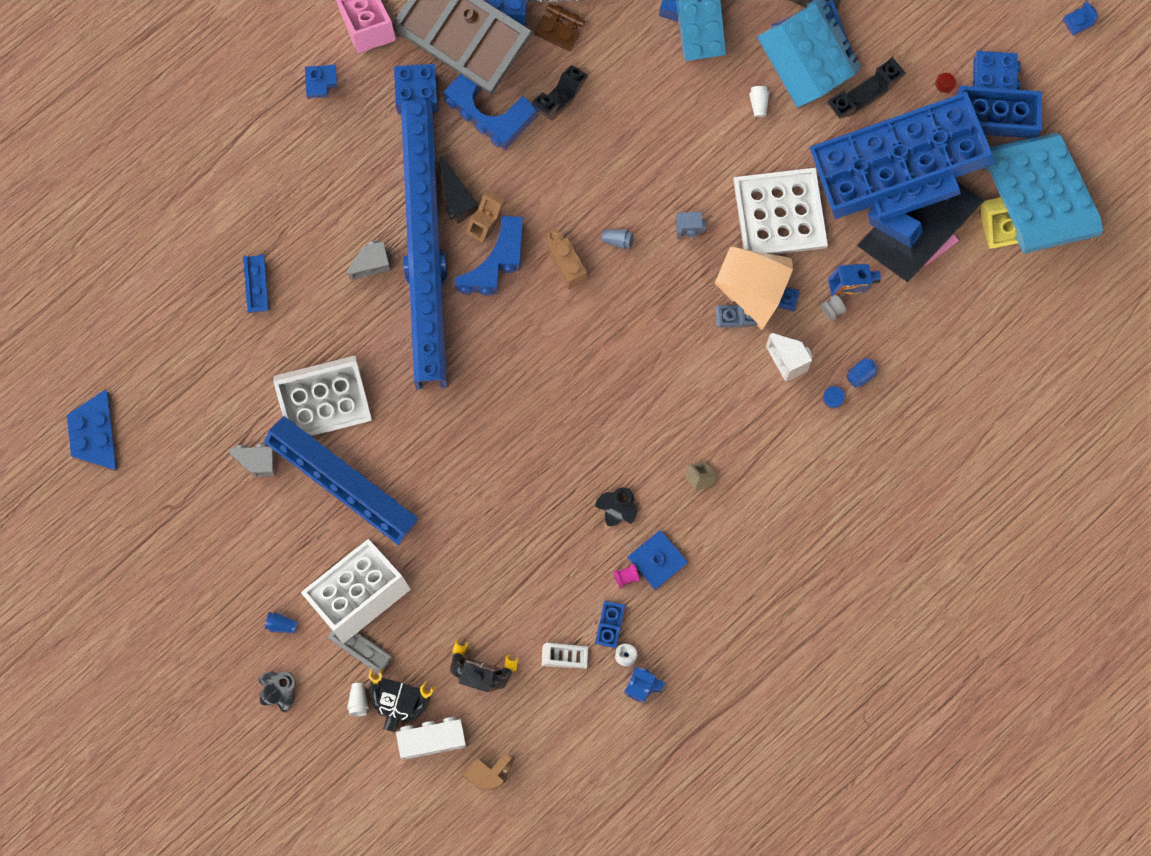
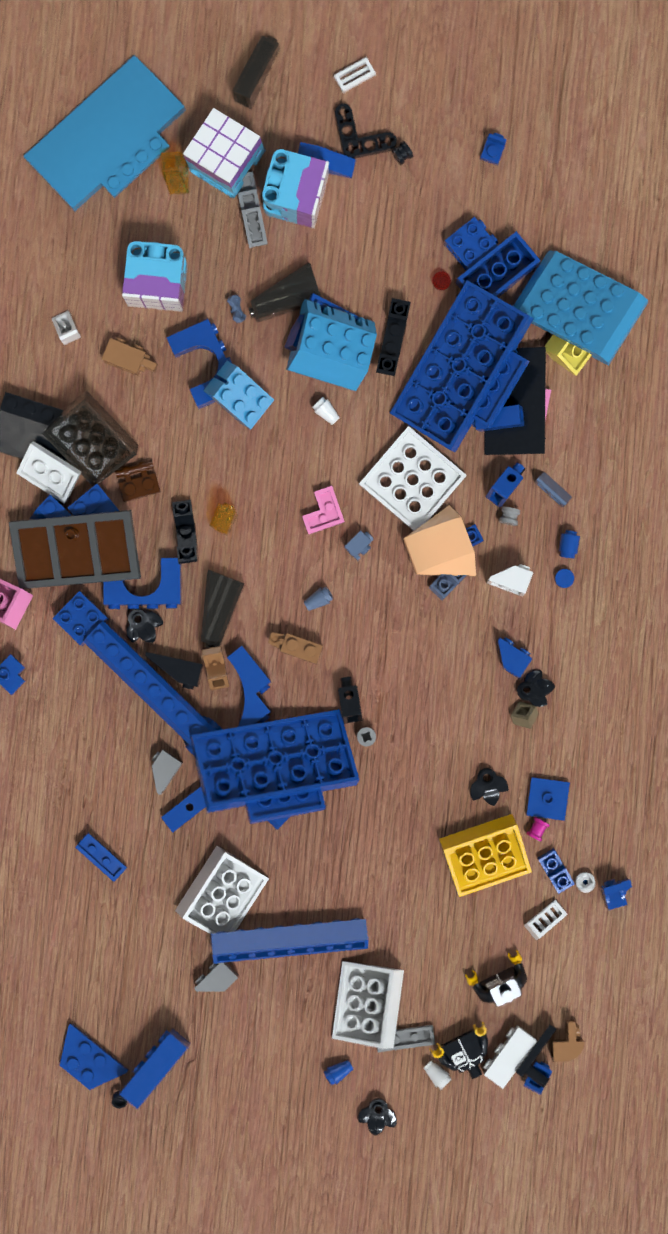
camera: 35 degrees left, 10 degrees up
none -> black hinge [112,1091,127,1108]
none -> blue brick [120,1029,190,1109]
none -> black plate [126,609,163,643]
none -> blue tile [161,787,206,832]
none -> blue slope [191,709,360,824]
none -> clear smoke slope [201,570,245,648]
none -> clear yellow slope [209,502,238,536]
none -> bright pink plate [302,486,345,535]
none -> black torso [338,677,363,724]
none -> light grey wheel [357,727,376,746]
none -> yellow slope [439,814,532,897]
none -> blue slope [497,637,532,679]
none -> black piece [516,1025,556,1088]
none -> black plate [517,670,555,707]
none -> blue bracket [523,1062,552,1095]
none -> sand blue slope [535,472,572,507]

